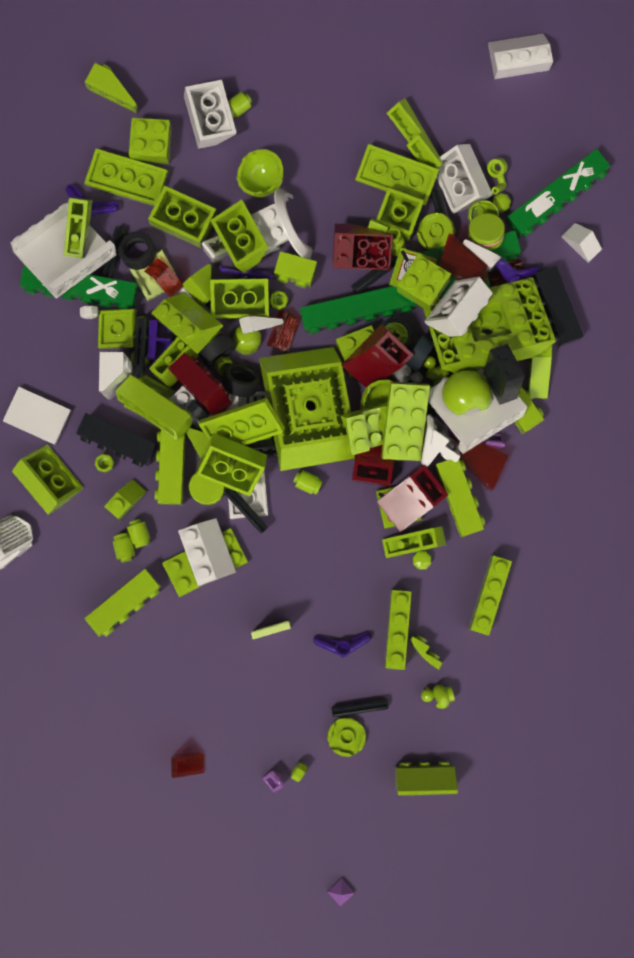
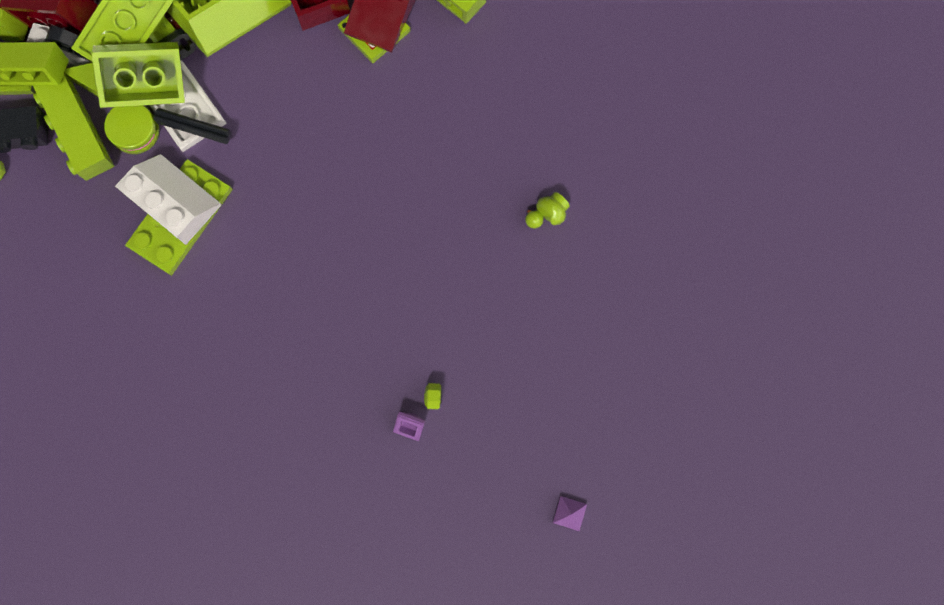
camera: 30 degrees left, 5 degrees down
lime brick [84,569,162,637] -> none
lime slope [104,479,147,520] -> none
lime brick [112,533,135,563] -> none
lime brick [127,519,151,548] -> none
clear red slope [171,753,204,778] -> none
yellowish green tile [251,620,291,639] -> none
lime brick [293,470,323,495] -> none
dark purple piece [313,632,371,657] -> none
lime tile [327,717,366,757] -> none
black axle [331,699,389,717] -> none
lime slope [382,526,446,558] -> none
lime brick [384,590,411,670] -> none
lime slope [395,761,458,795] -> none
lime slope [410,635,442,670] -> none
lime tile [413,551,431,569] -> none
lime brick [468,555,512,636] -> none

